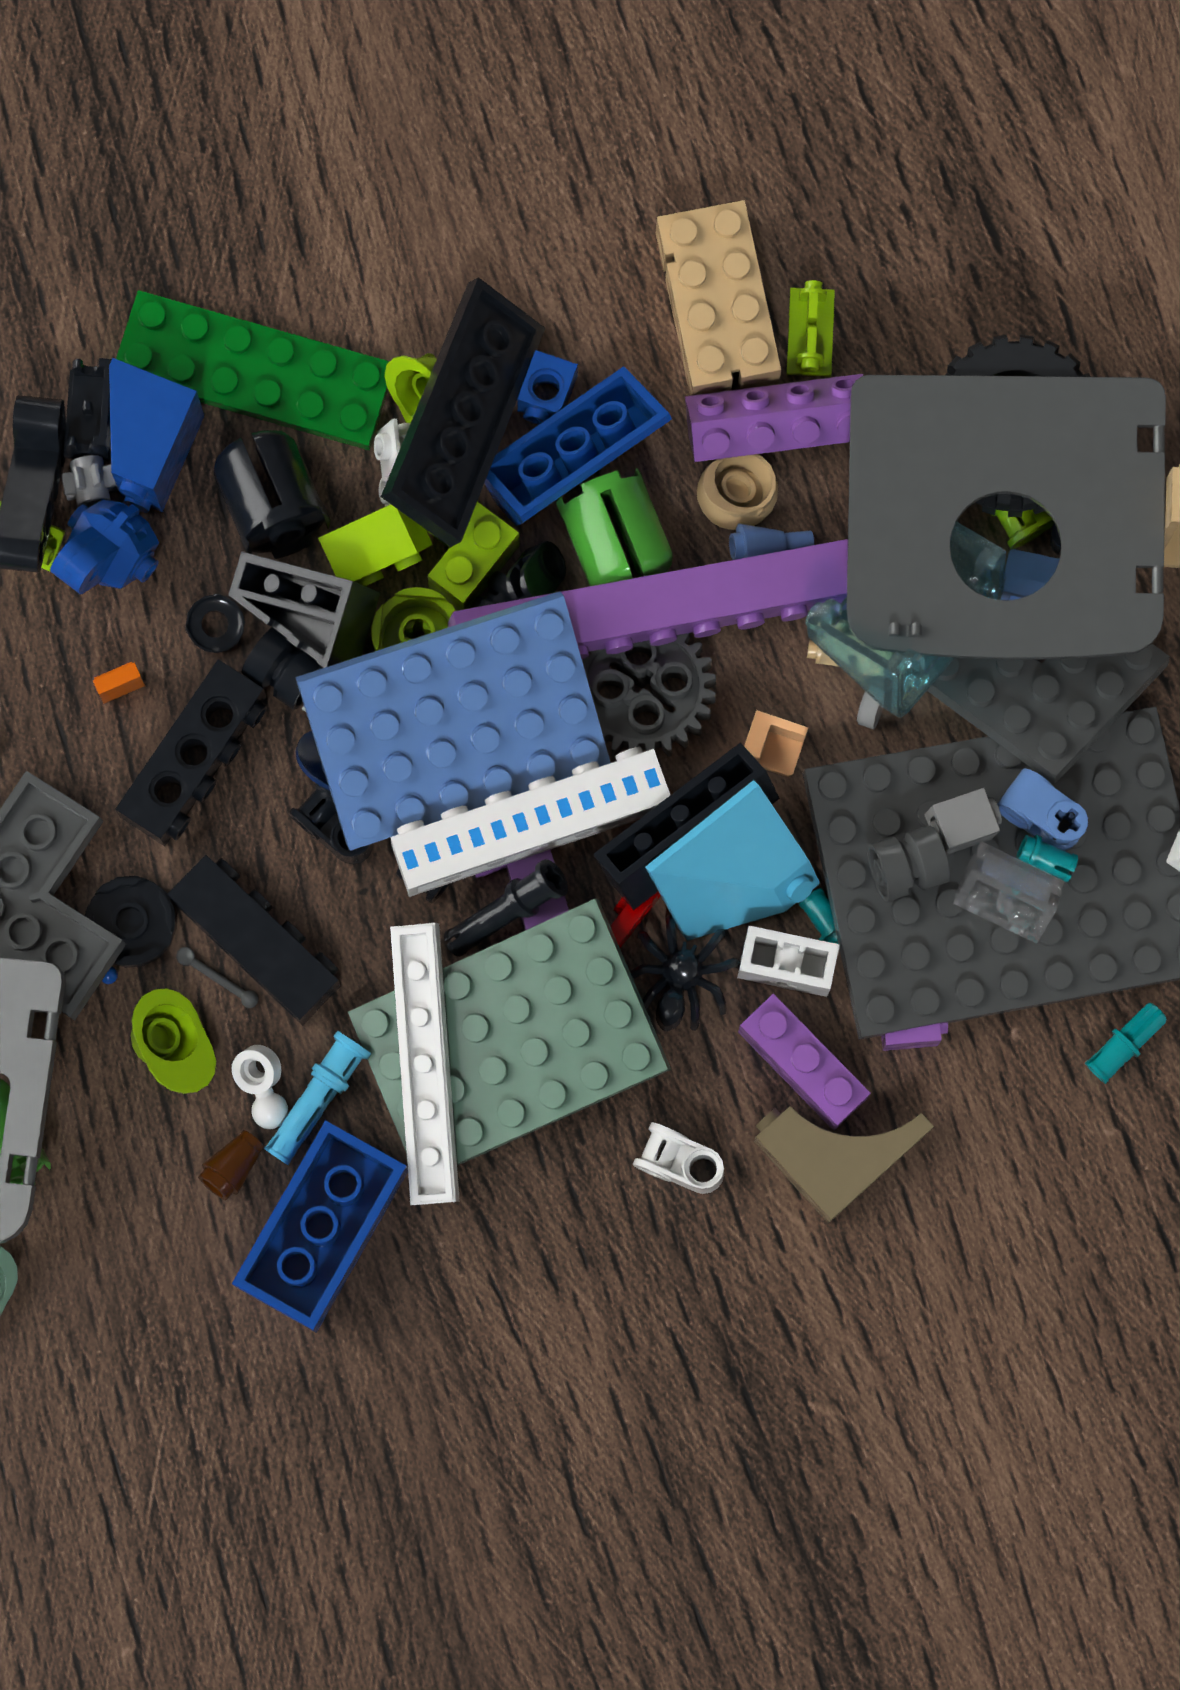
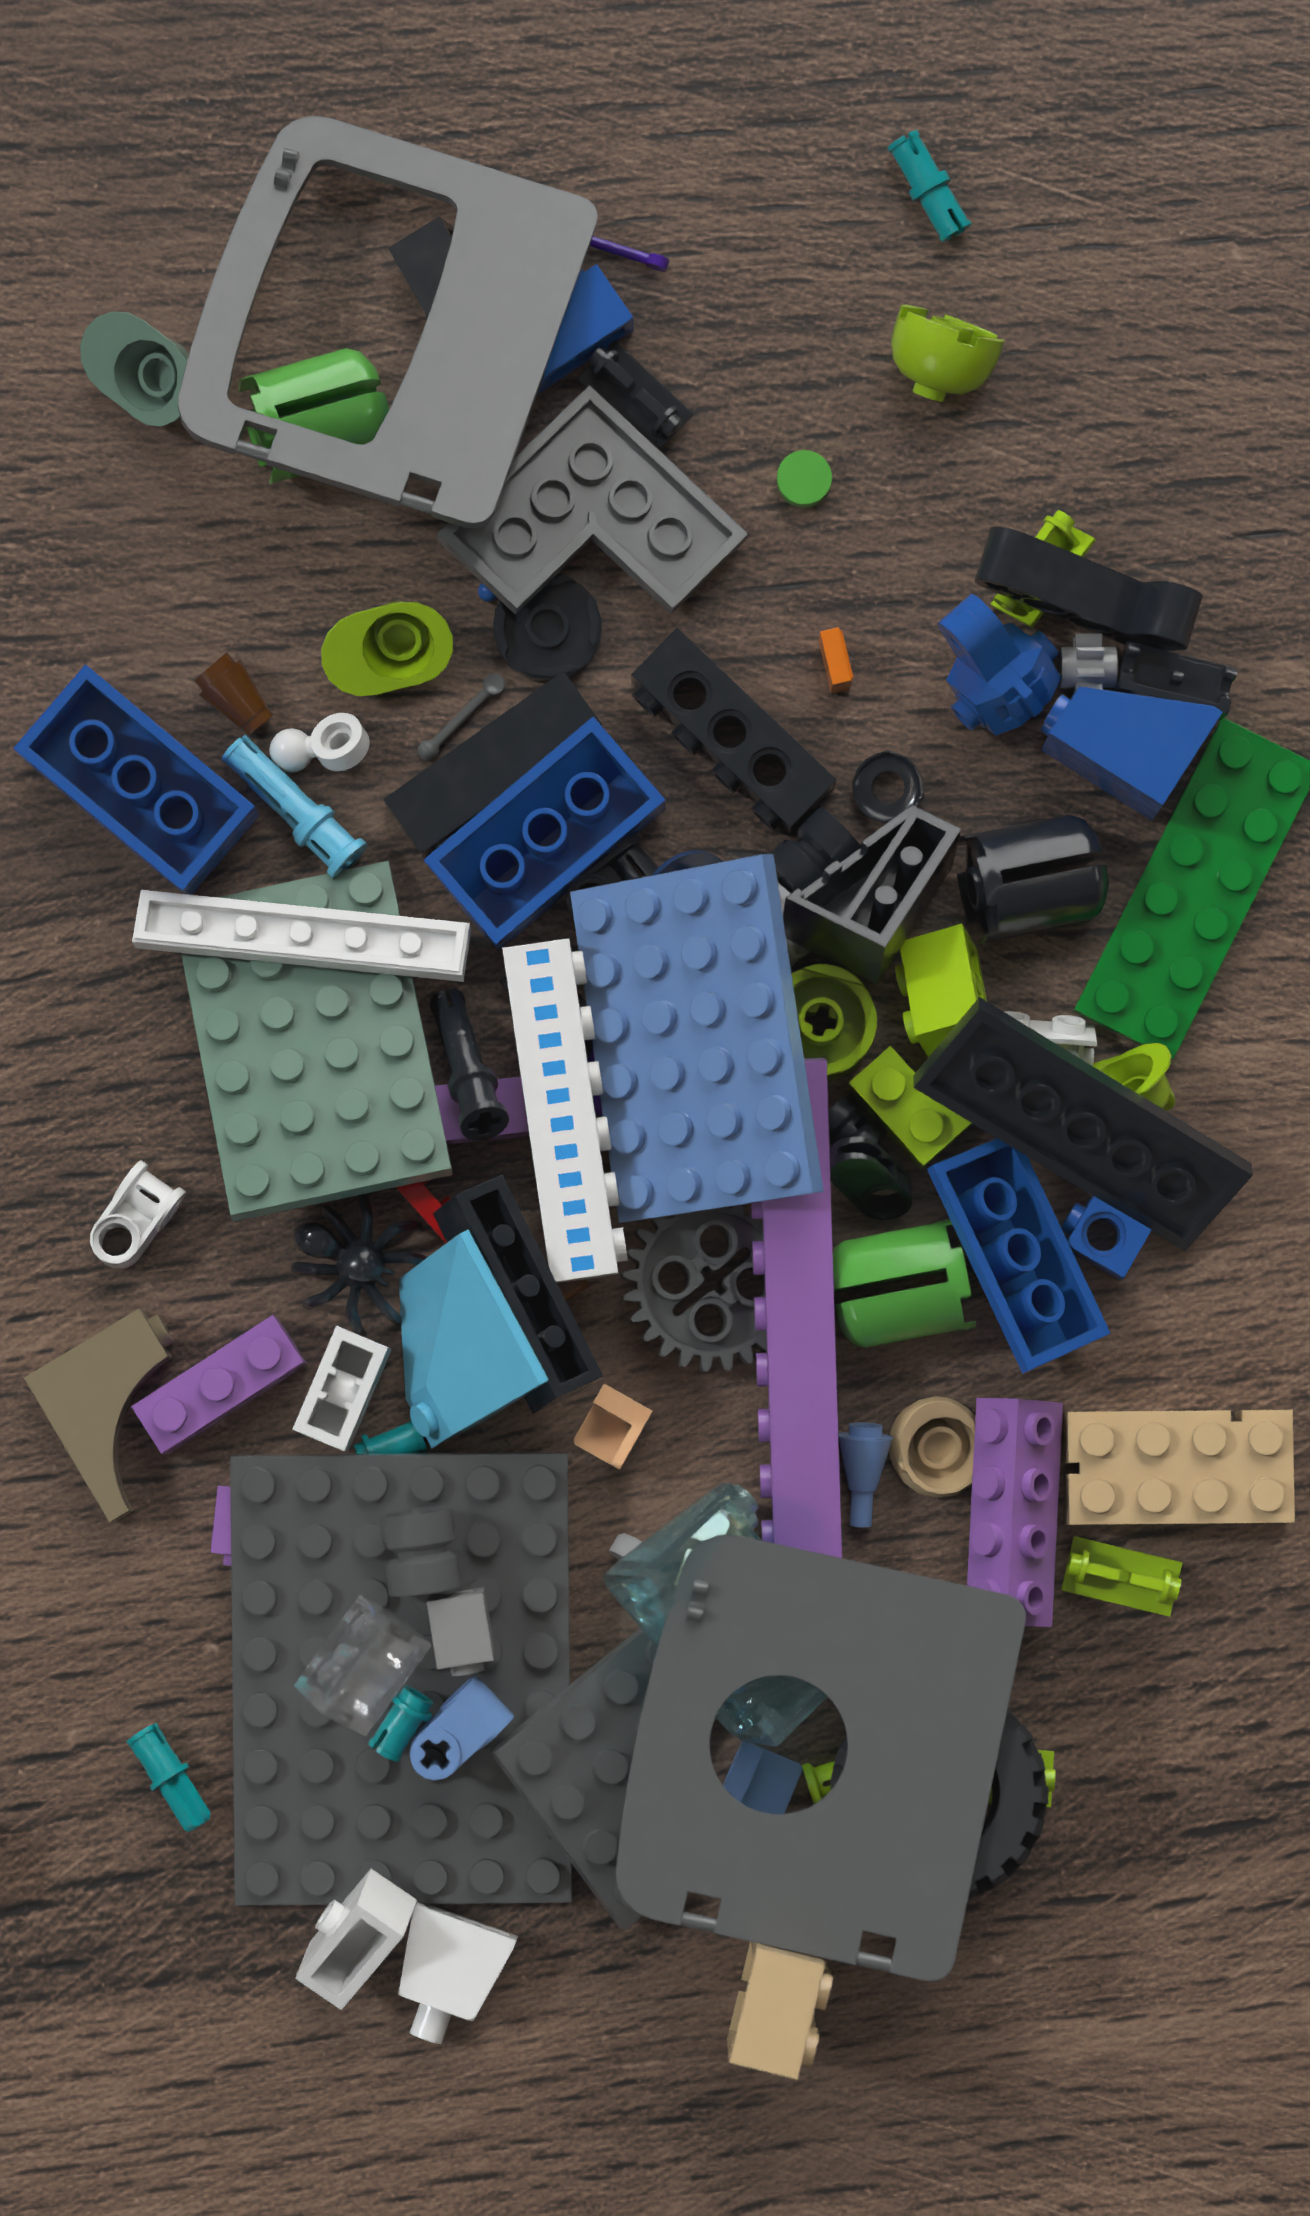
camera: 105 degrees right, 5 degrees up
none -> blue slope [424,716,666,952]

